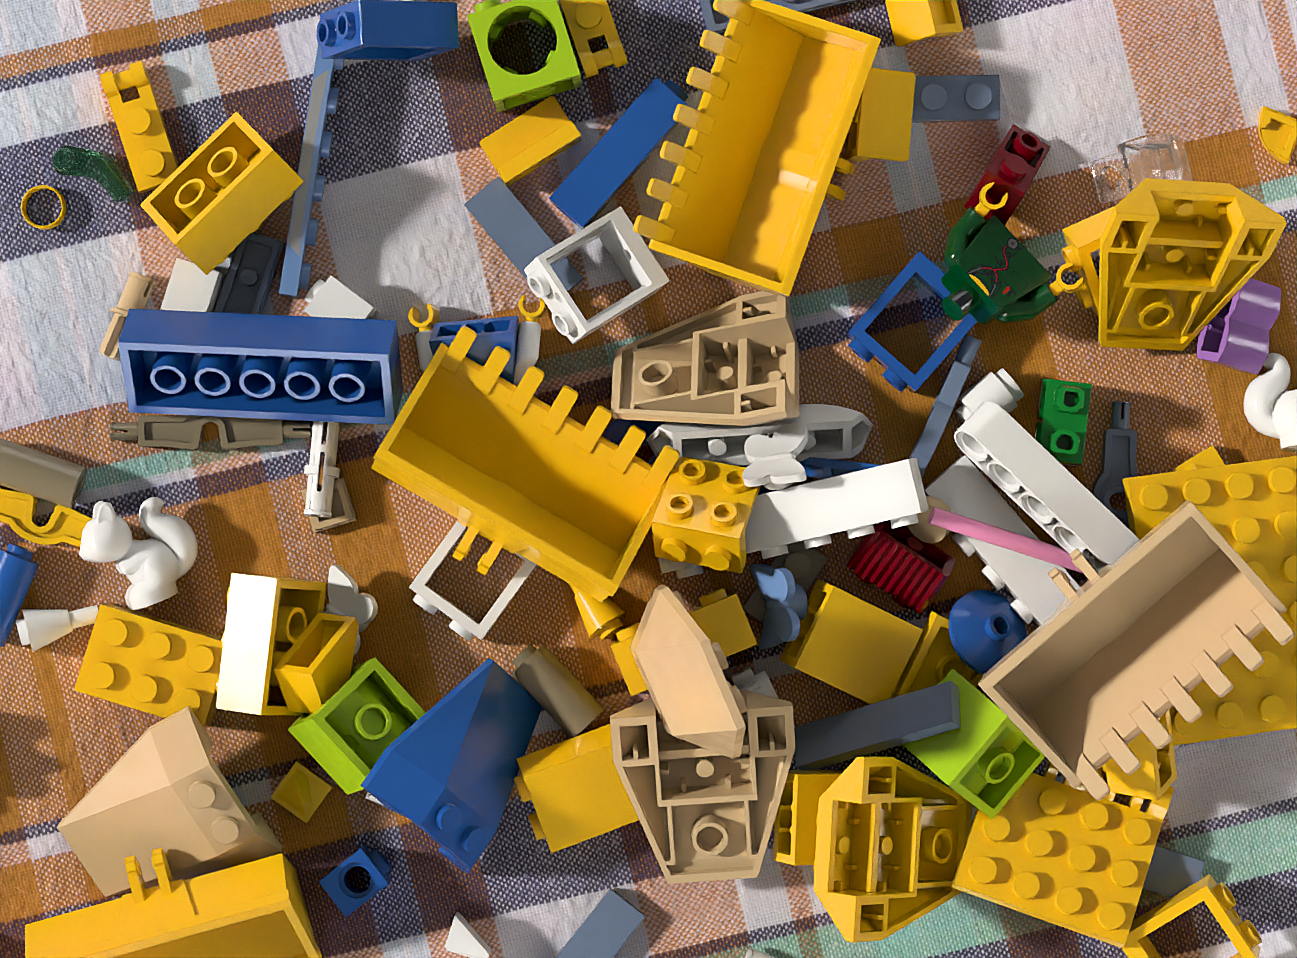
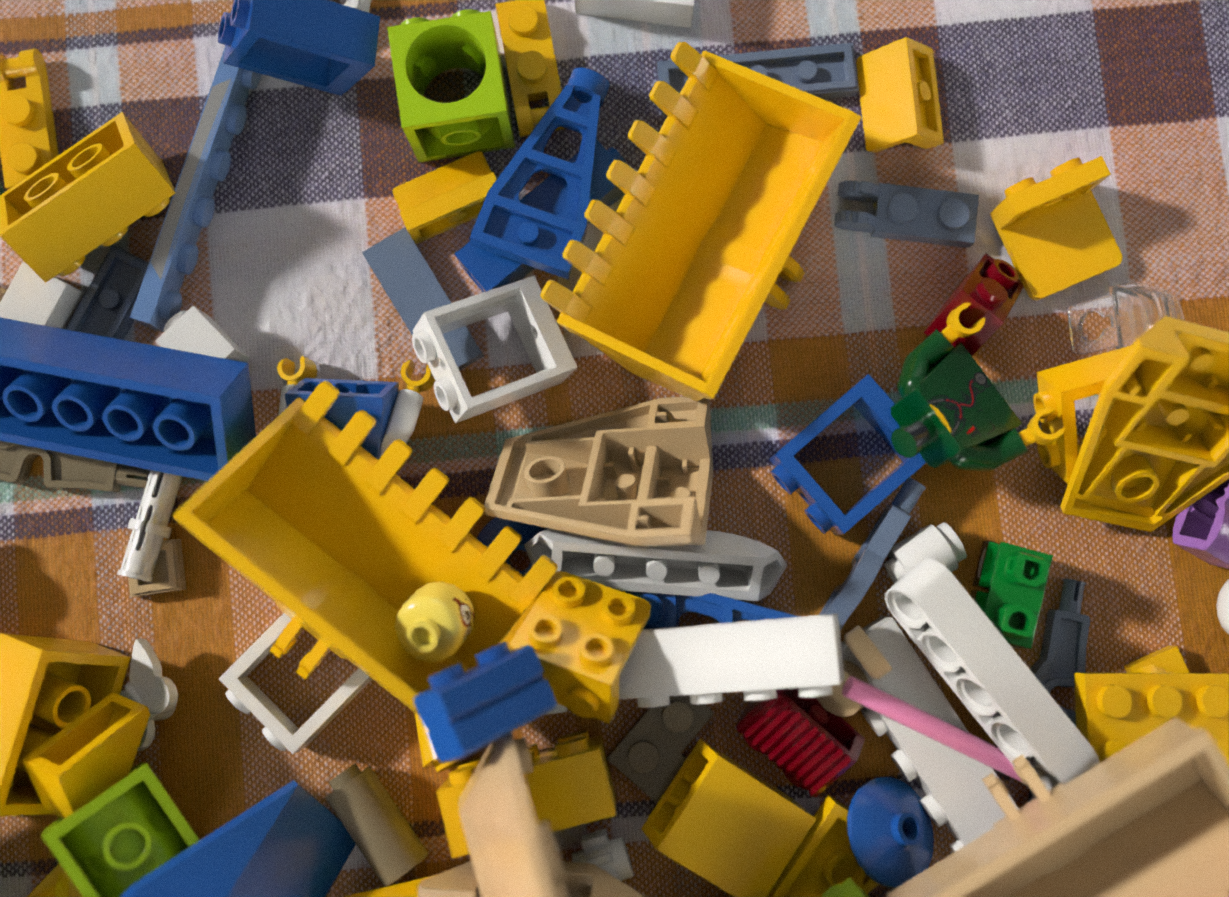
camera: 10 degrees right, 5 degrees down
white animal [742,421,808,490] -> none
medium blue animal [749,563,808,650] -> none
yellow panel [845,68,916,162] -> none
none -> light yellow head [395,582,475,662]
none -> blue brick [413,641,557,762]
none -> blue plate [469,68,610,280]
none -> tan tile [843,625,893,680]
none -> yellow bracket [990,156,1123,300]

